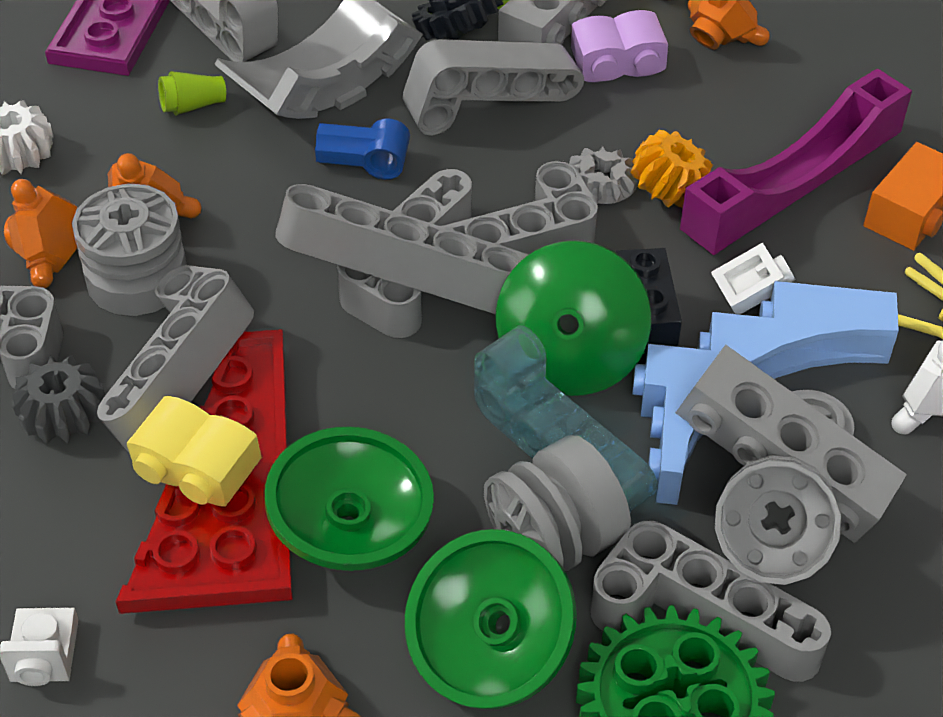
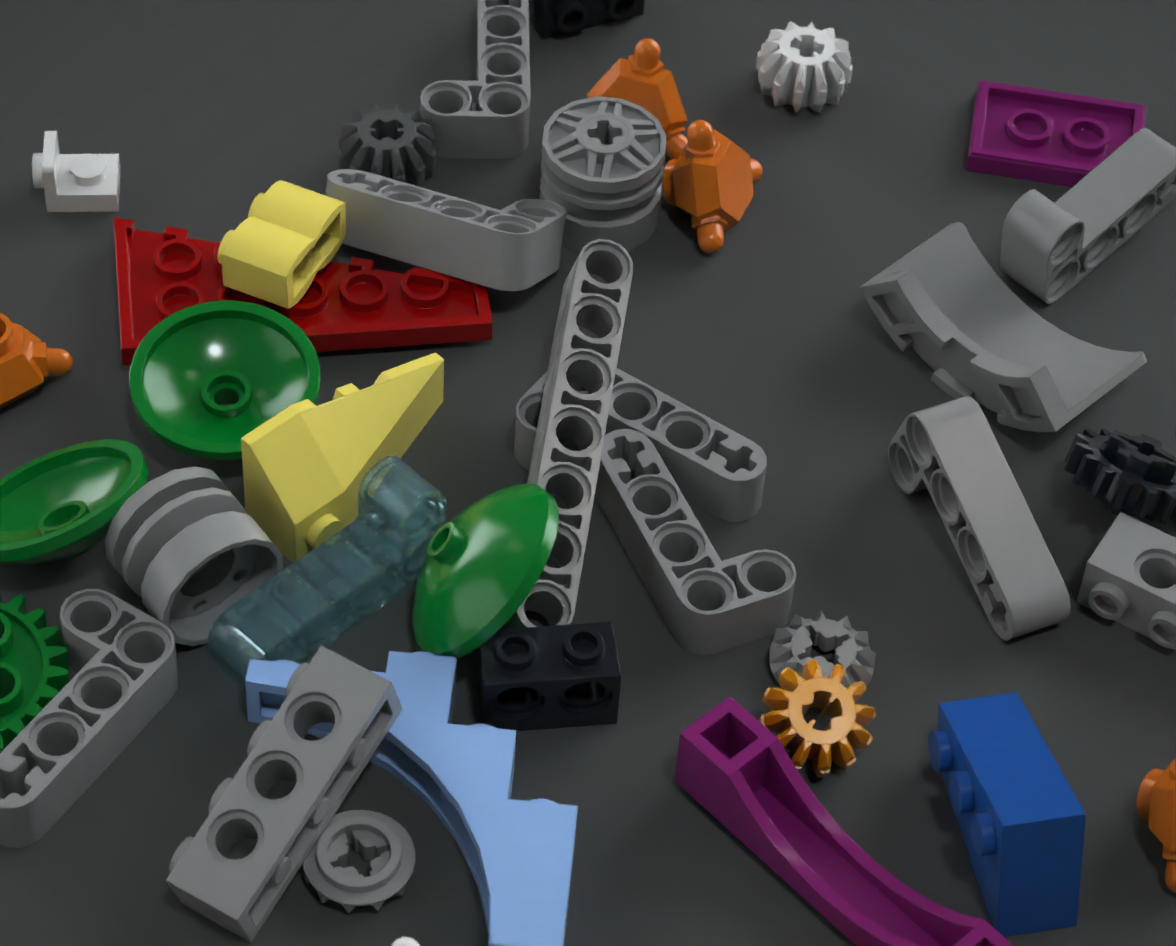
camera: 85 degrees right, 0 degrees up
lime cone [158,71,226,116] -> none
blue piece [315,118,410,180] -> none
lavender brick [571,10,668,82] -> none
white bracket [711,243,796,315] -> none
light grey wheel [715,455,841,585] -> none
none -> light yellow wedge [241,352,444,567]
none -> blue wedge [928,692,1086,937]

